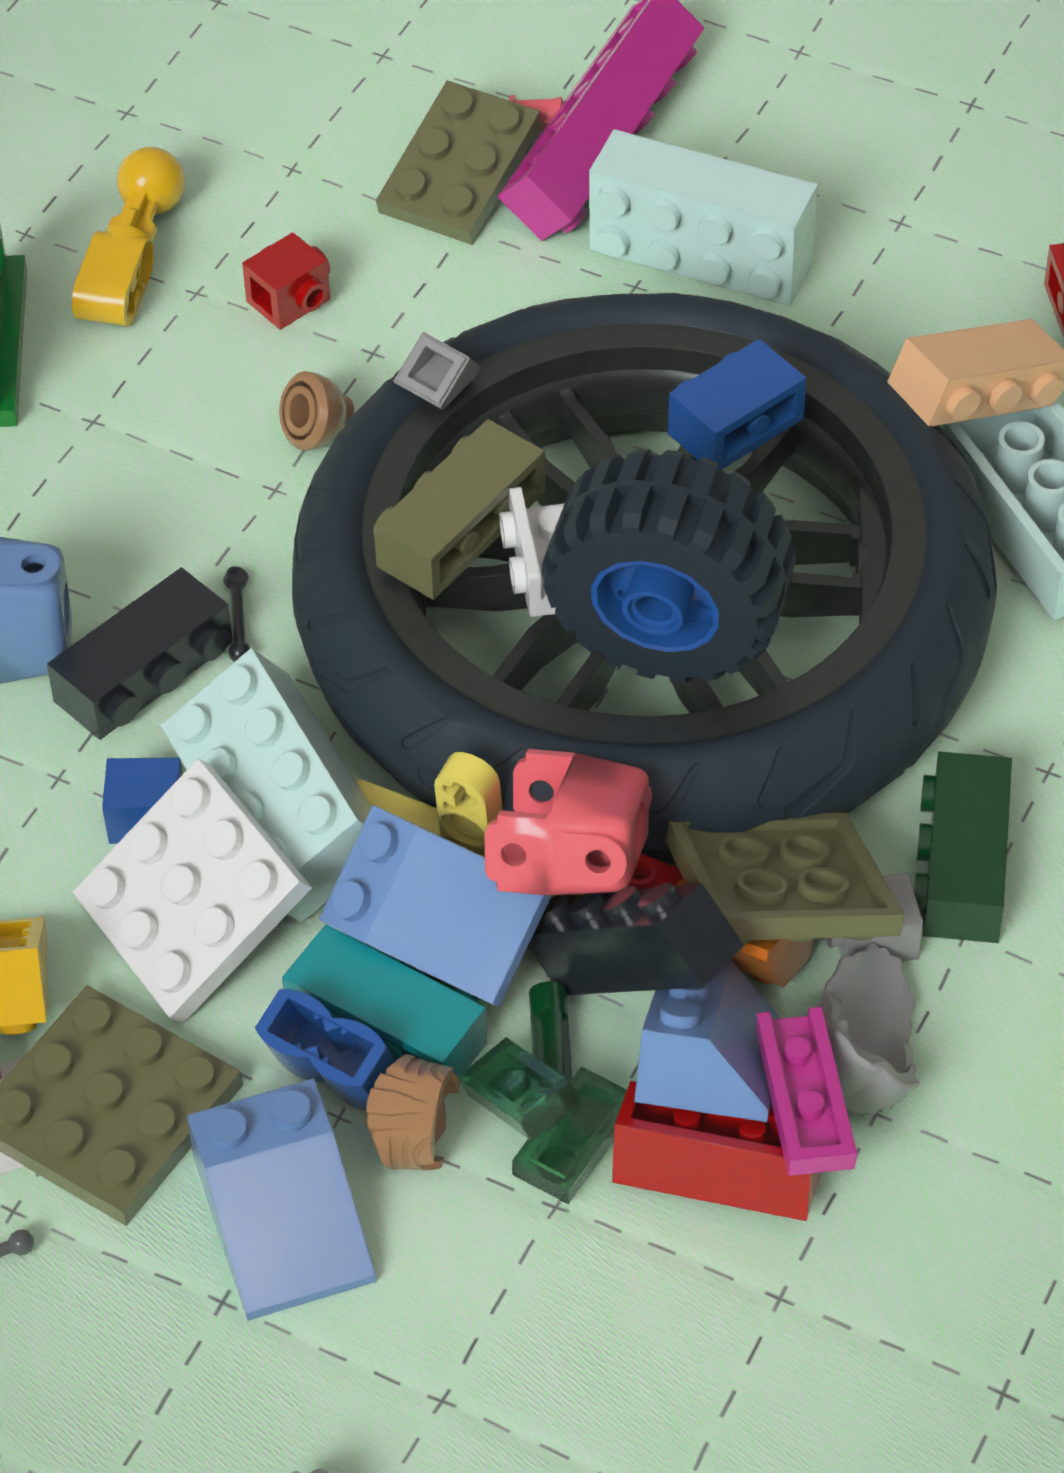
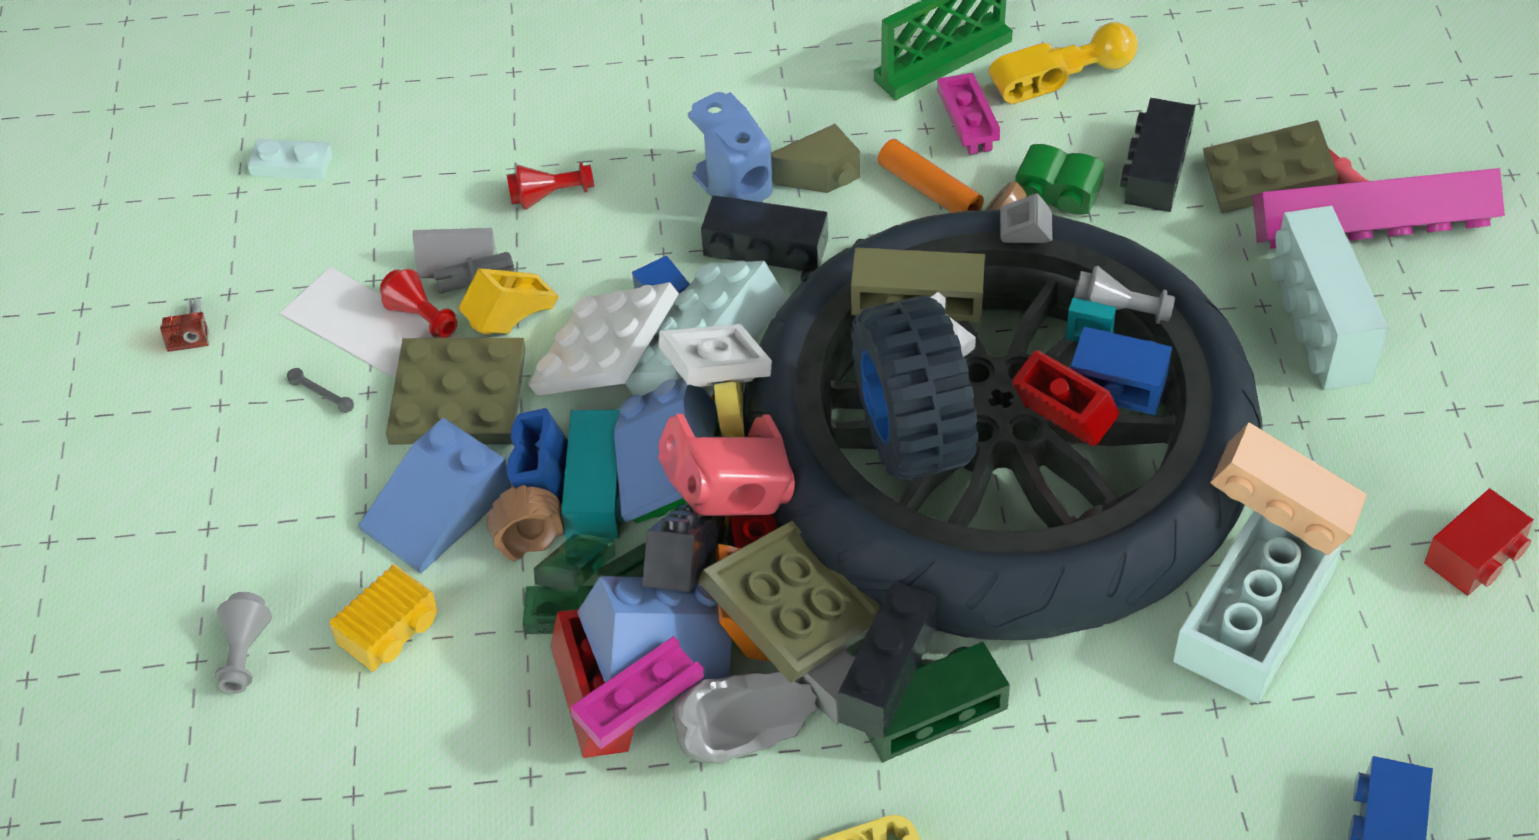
camera: 60 degrees right, 0 degrees up
red brick [242,232,330,330] -> none
none -> yellow brick [329,564,438,672]
none -> white plate [659,324,772,387]
none -> olive slope [771,124,860,193]
none -> black brick [838,580,938,739]
none -> orange piece [878,139,984,213]
none -> dark pink hinge [937,73,1000,155]
none -> red brick [1012,350,1120,447]
none -> green brick [1015,144,1105,215]
none -> teal plate [1065,298,1116,342]
none -> light grey piece [1074,266,1175,324]
none -> black brick [1120,97,1196,212]

